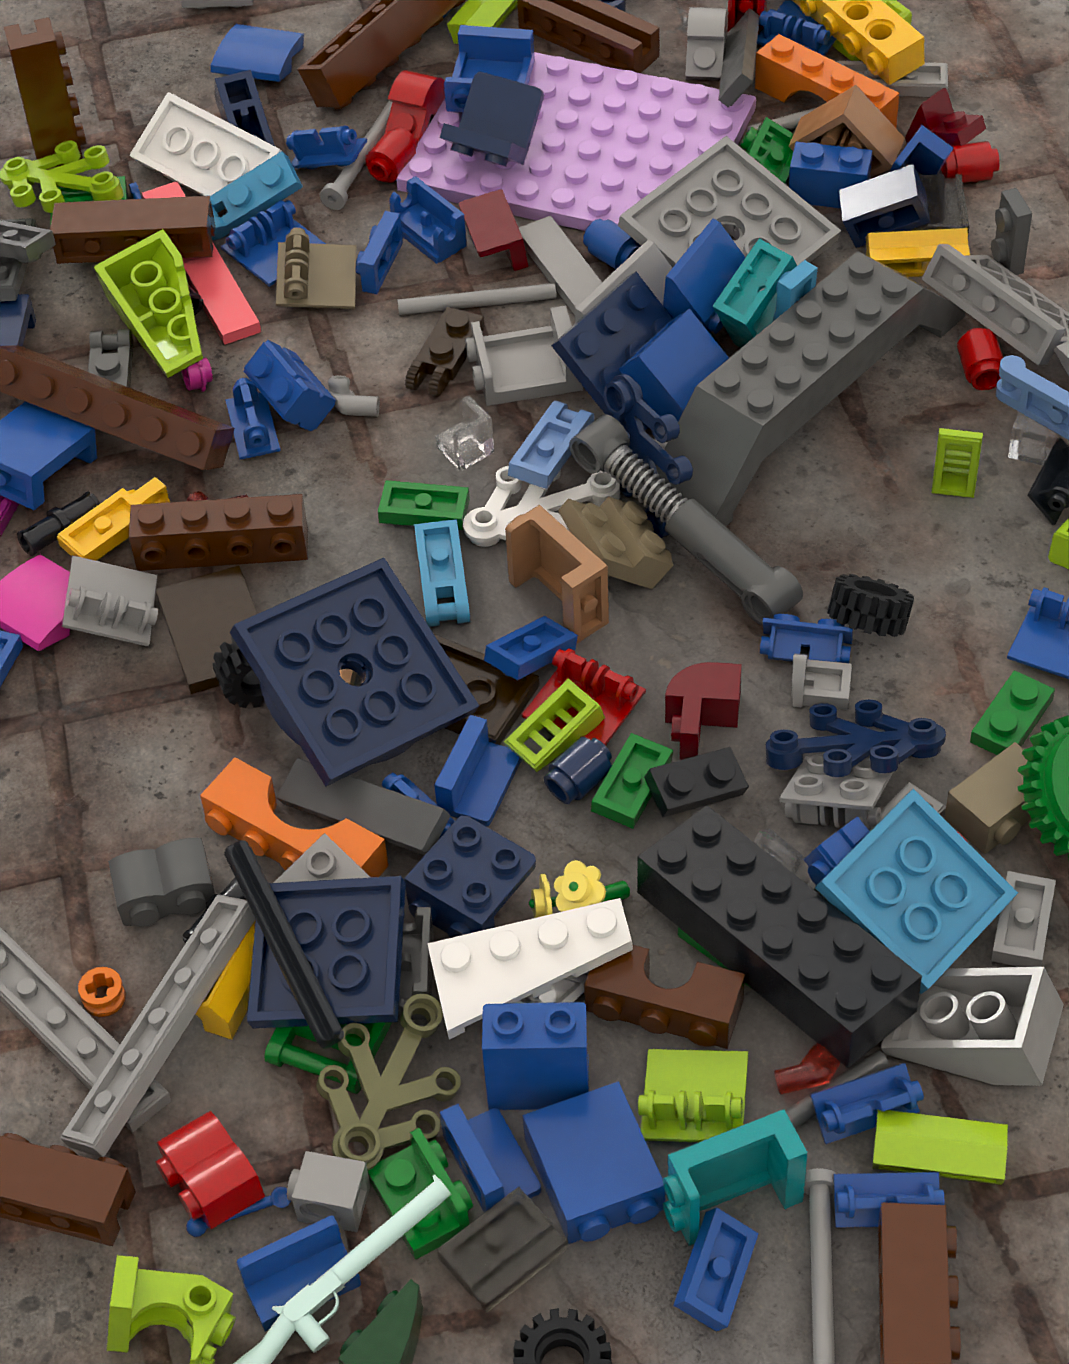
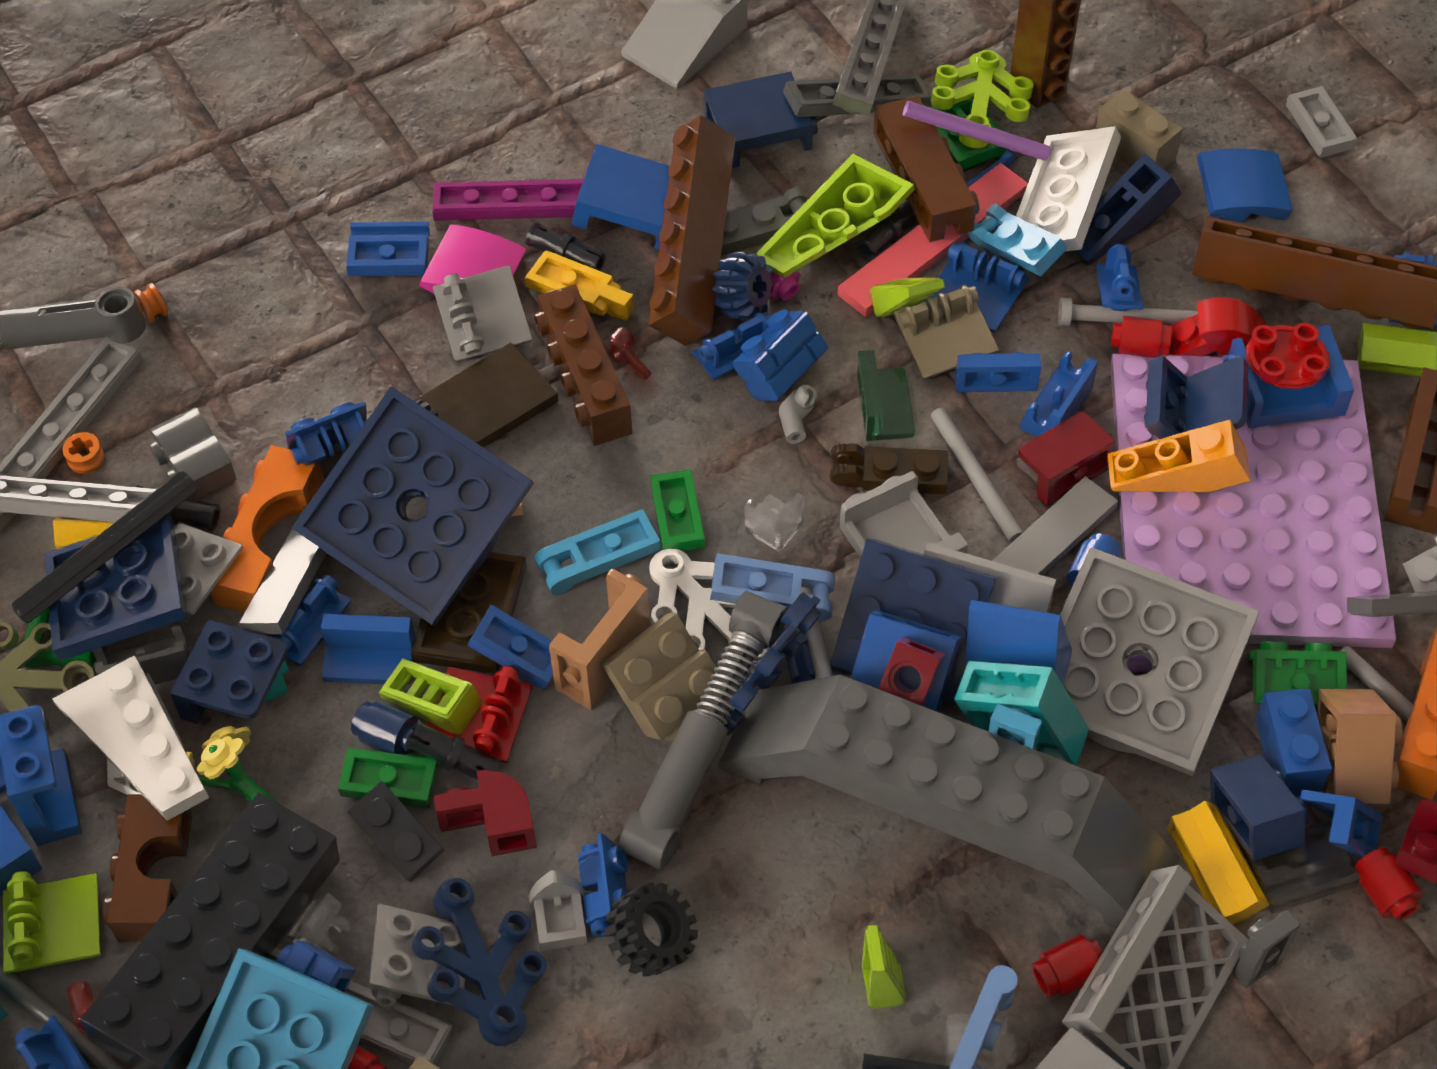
camera: 70 degrees right, 5 degrees up
none -> blue hinge [285,401,367,466]
none -> black pin [405,721,500,780]
none -> dark blue gear [711,252,775,320]
none -> clear green panel [856,350,915,441]
none -> lime slope [870,278,944,317]
none -> dark red brick [878,637,946,707]
none -> medium lavender bar [903,101,1051,161]
none -> dark tan brick [1095,89,1183,170]
none -> light orange slope [1108,420,1251,492]
none -> red dish [1246,323,1330,389]

